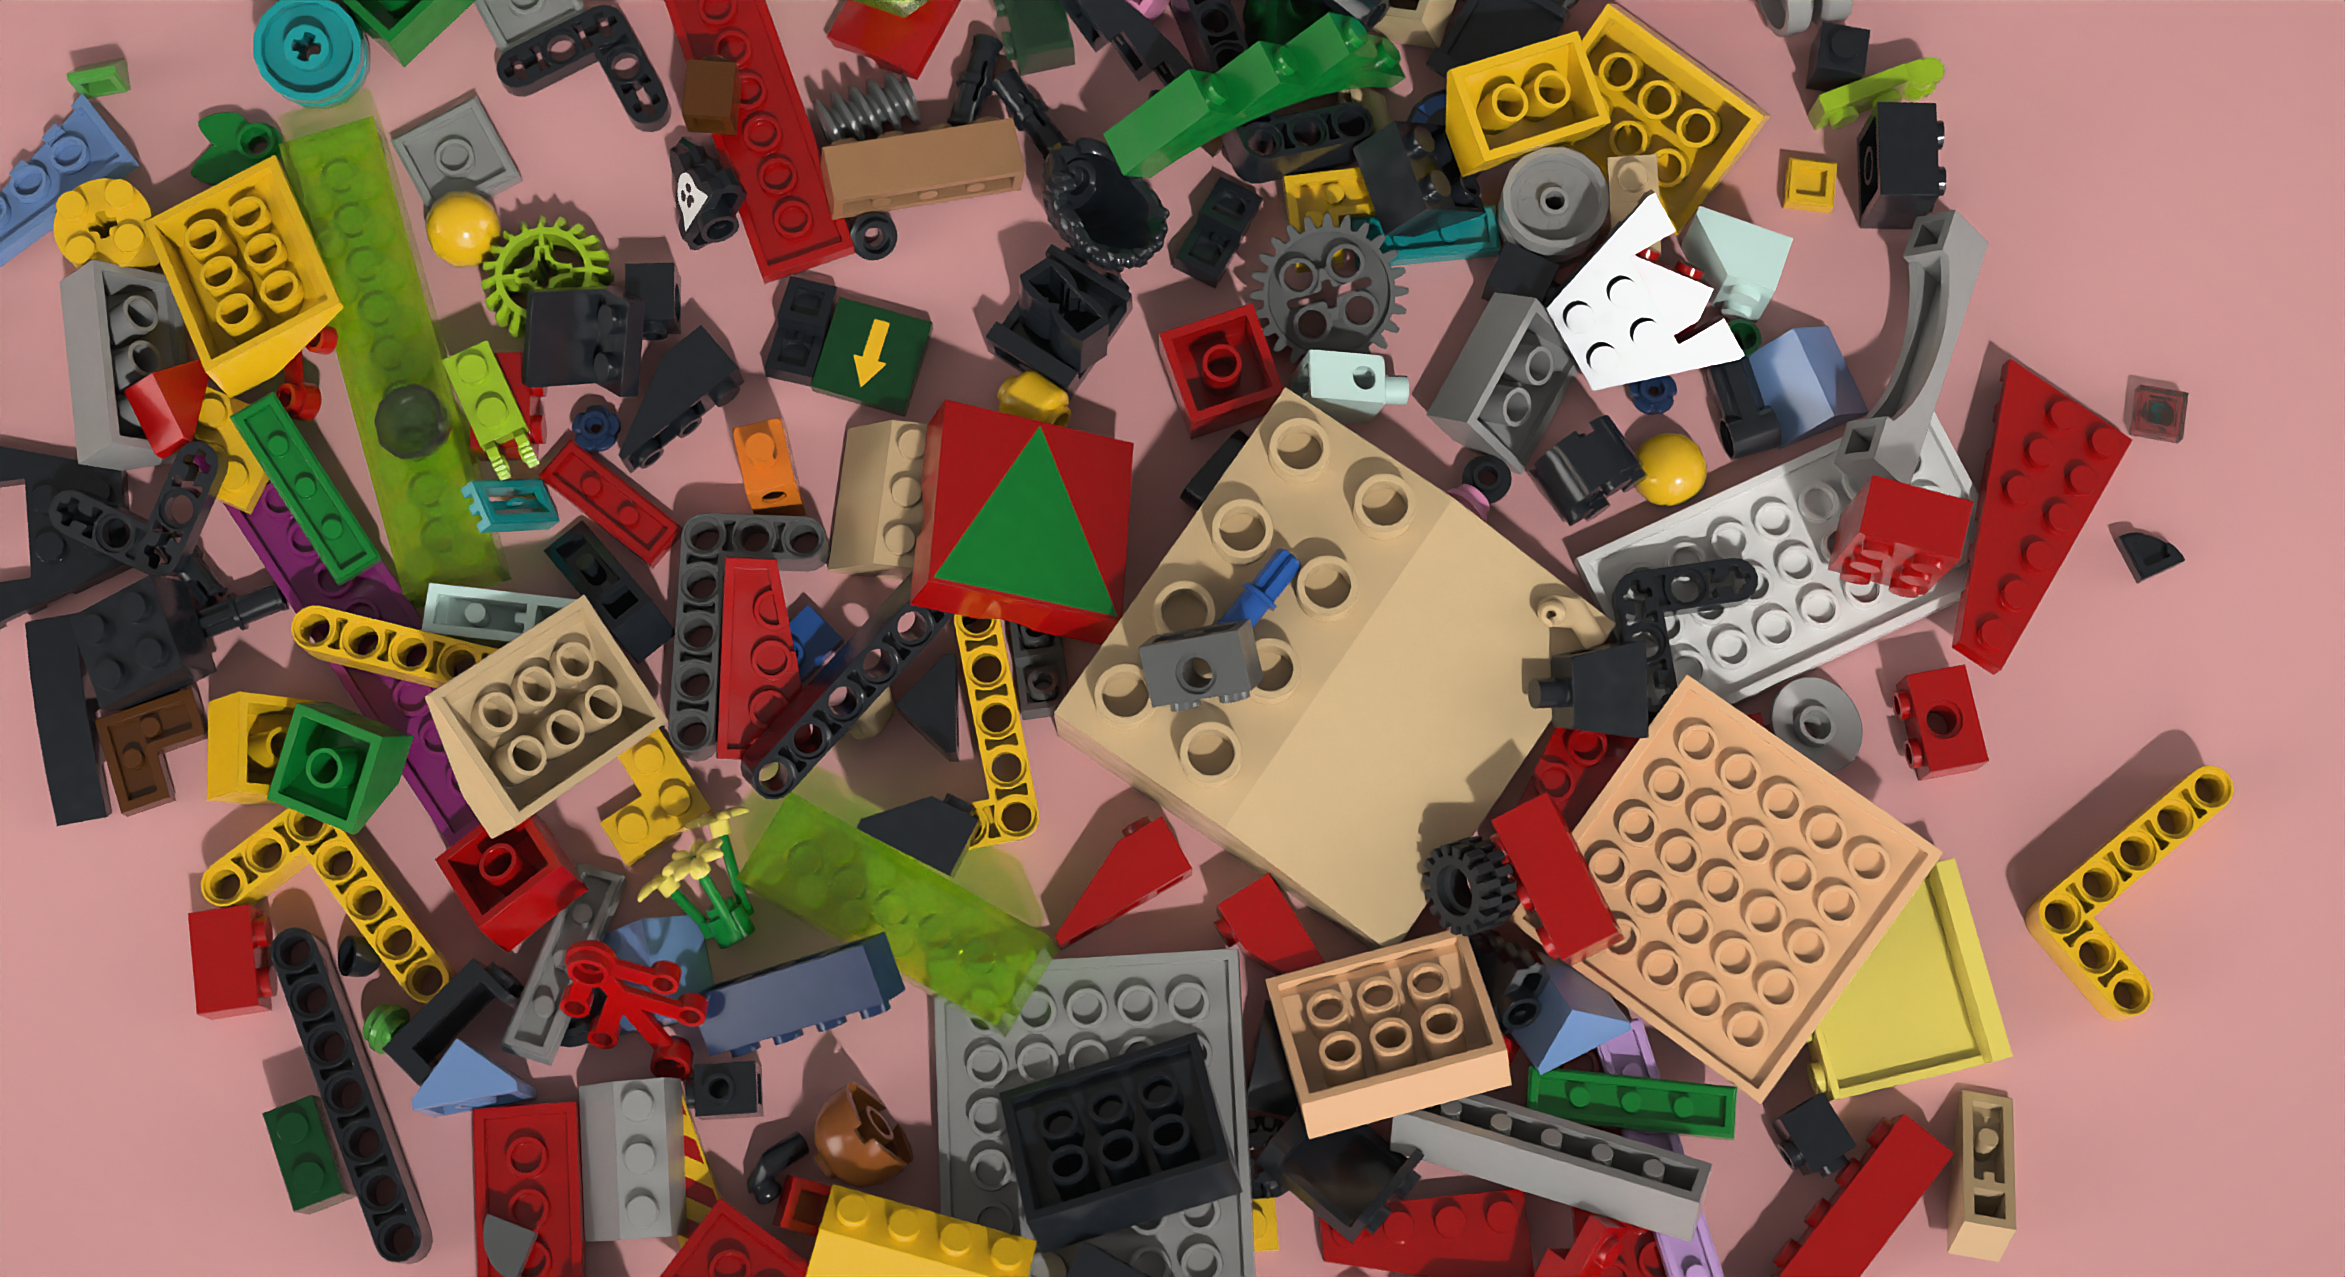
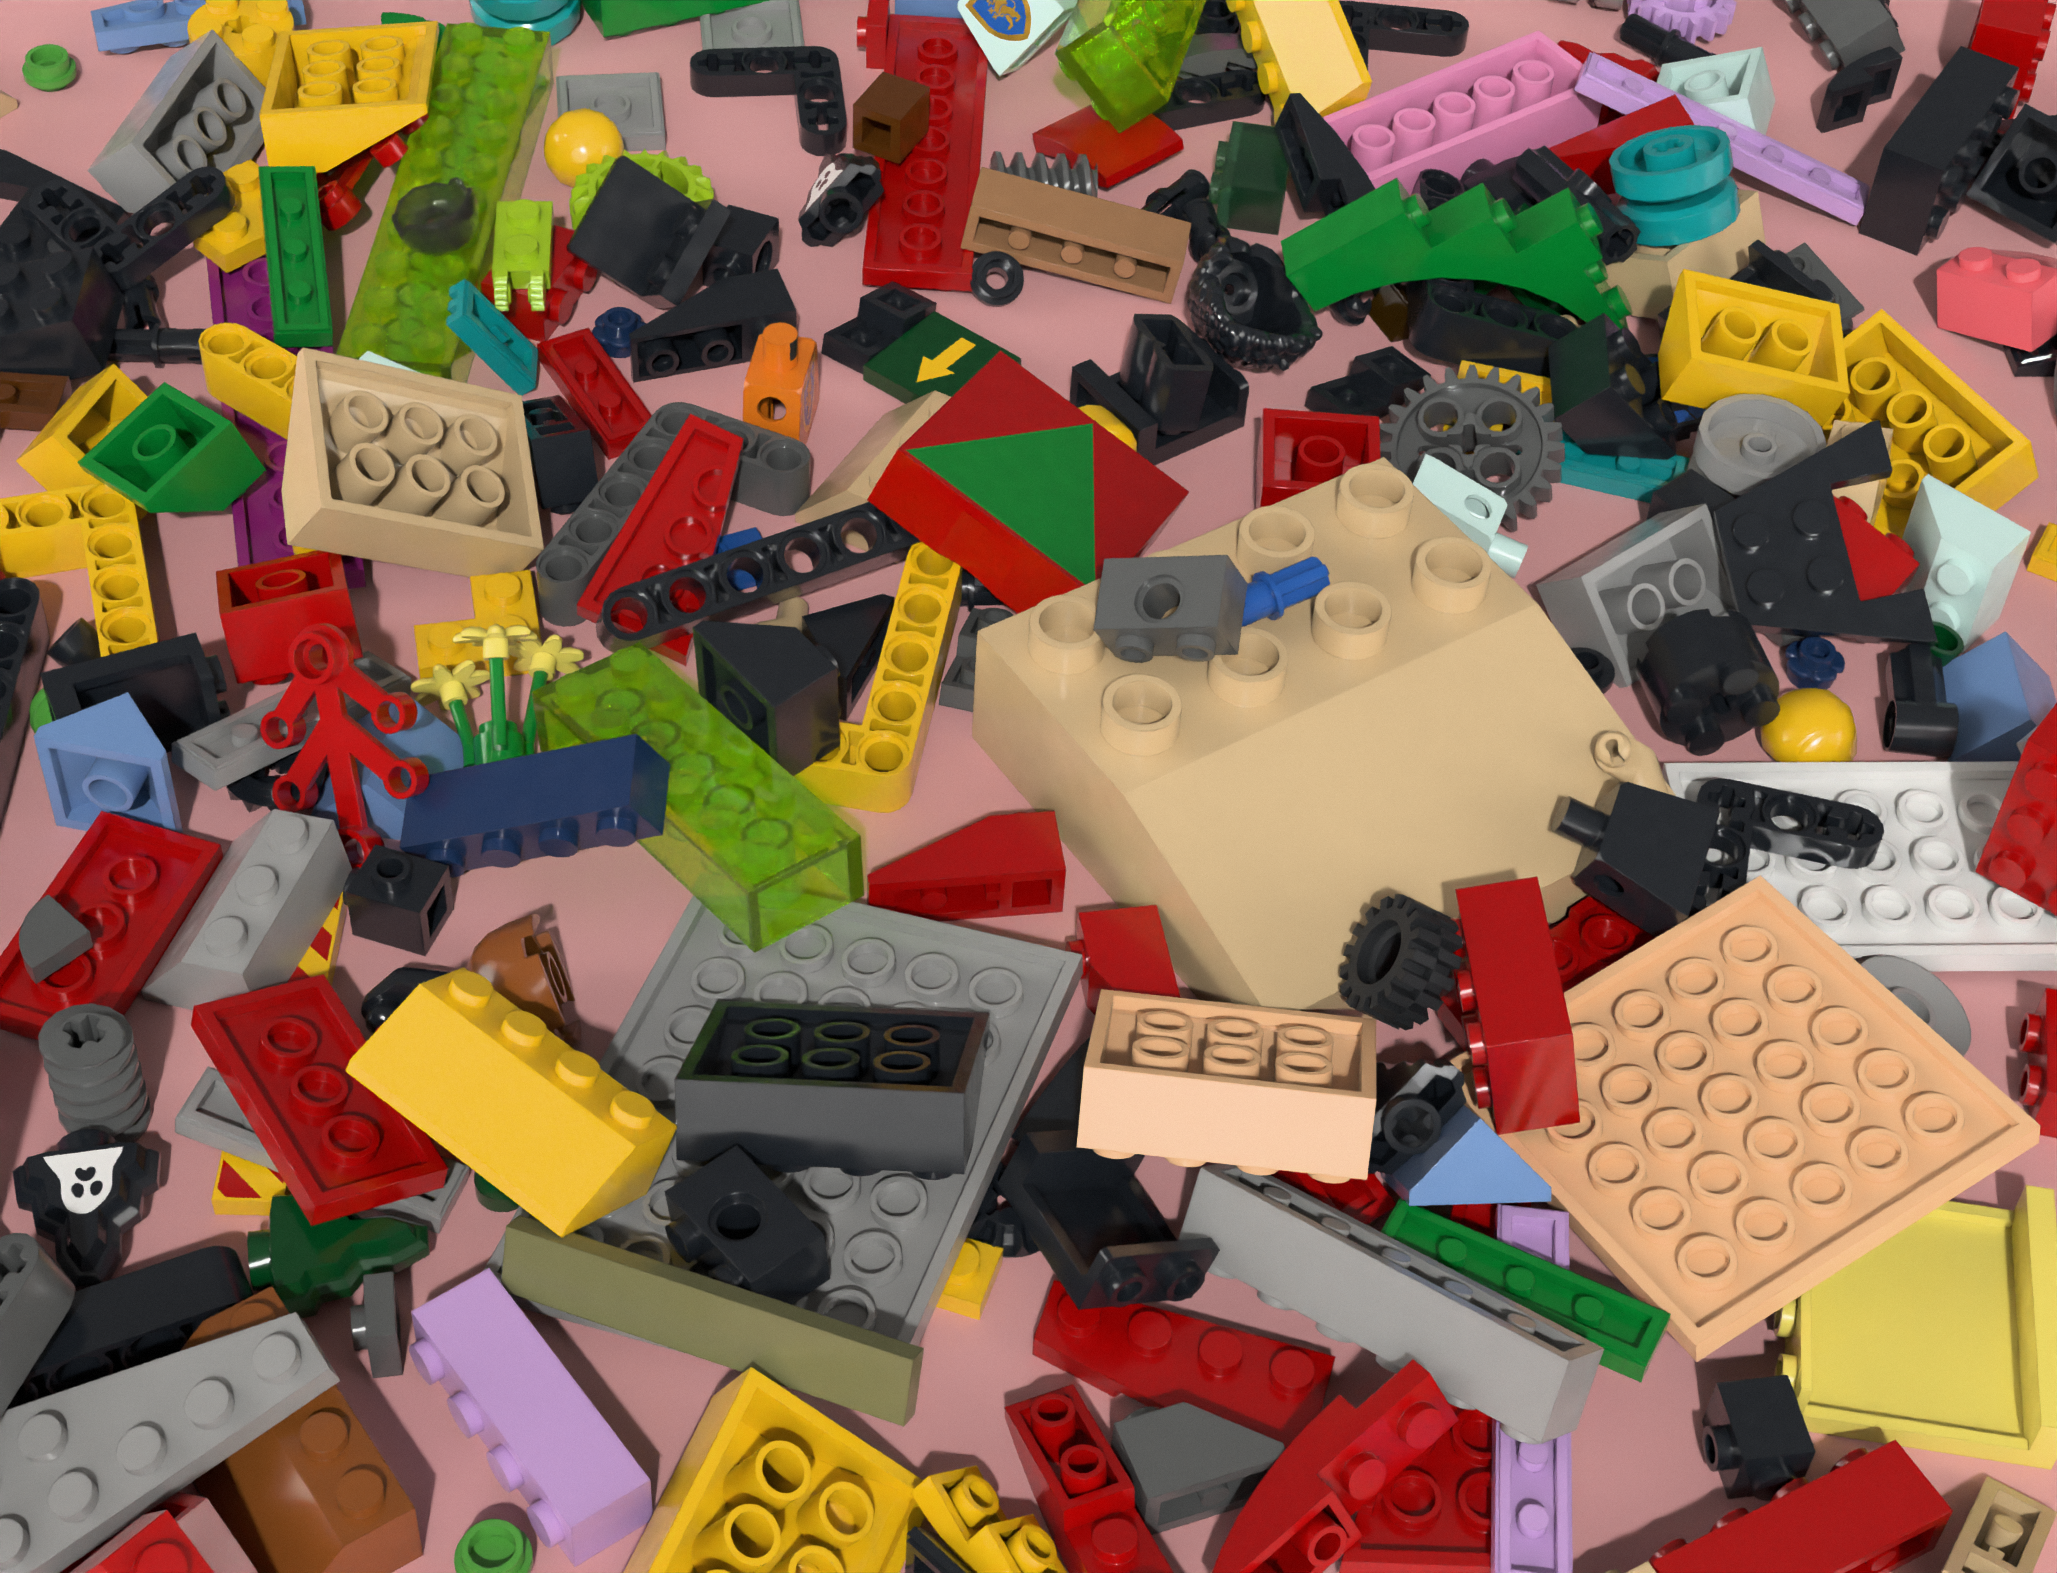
camera: 20 degrees right, 30 degrees down
red slope [124,359,209,459] -> none

